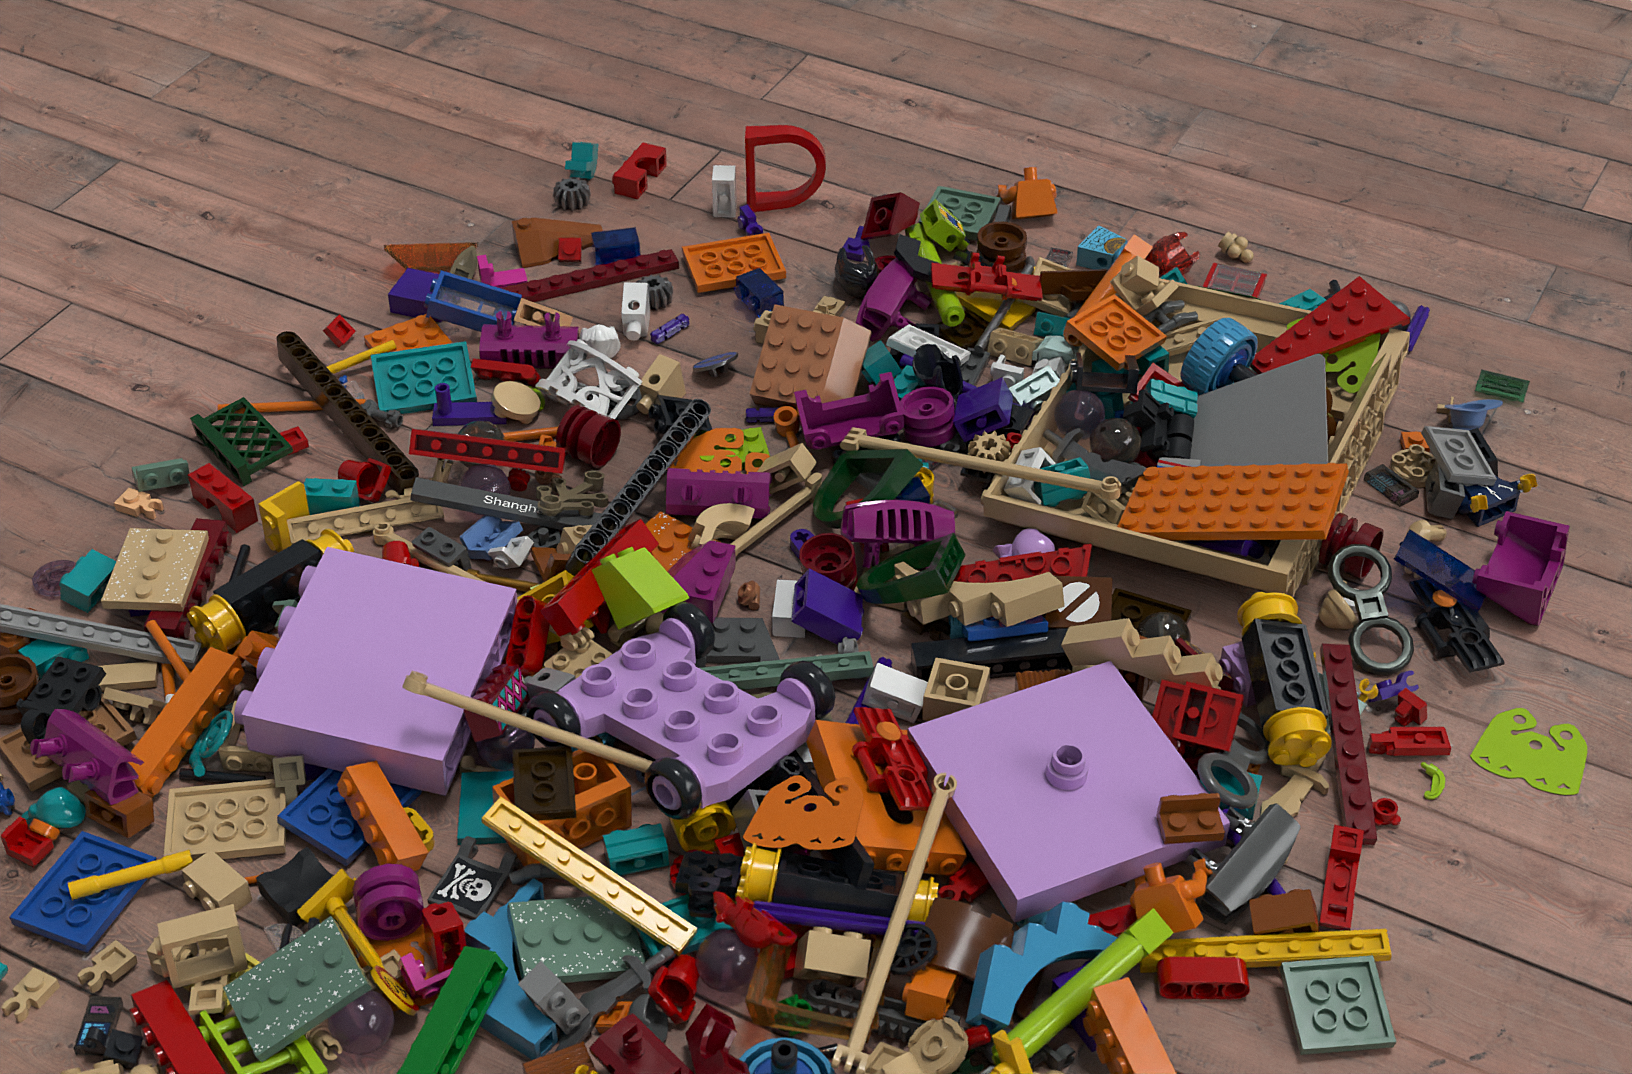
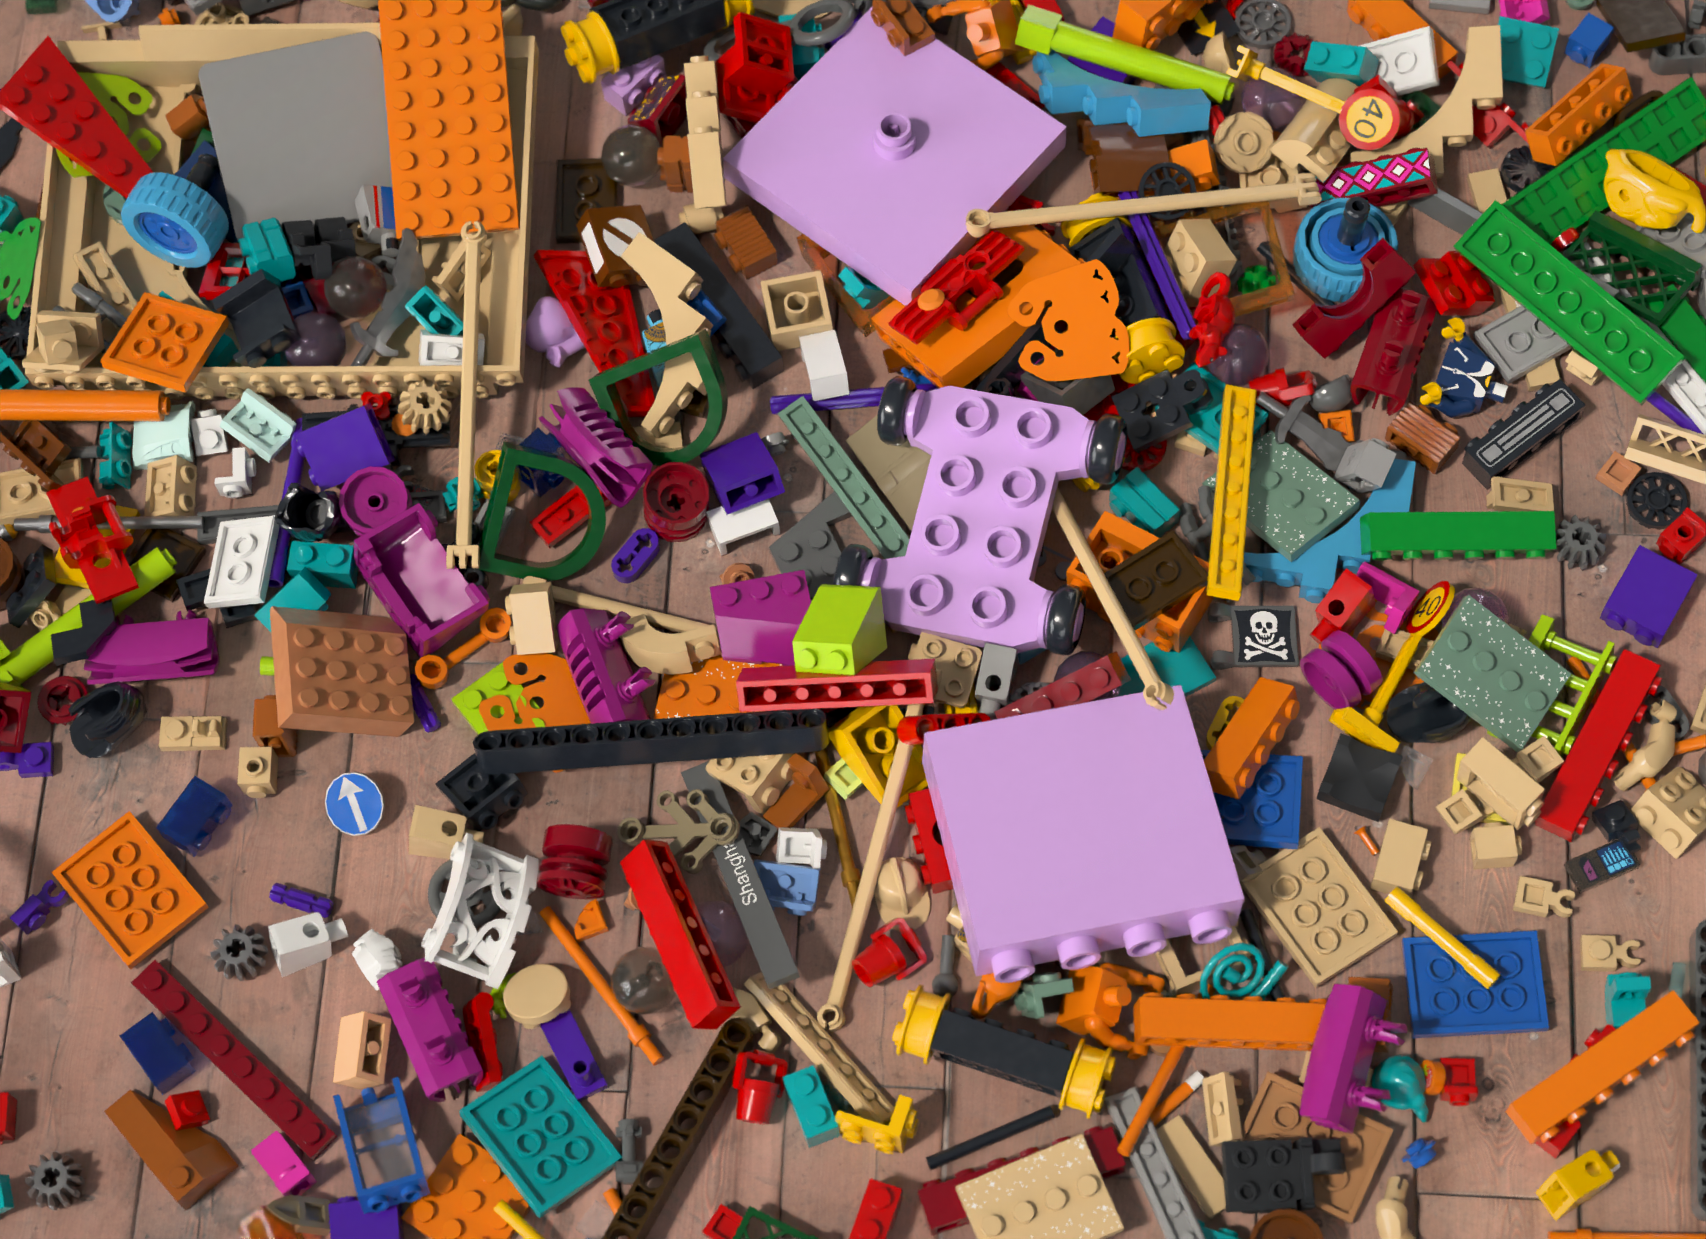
camera: 110 degrees left, 25 degrees up
dark grey bracket [412,527,472,571] -> none

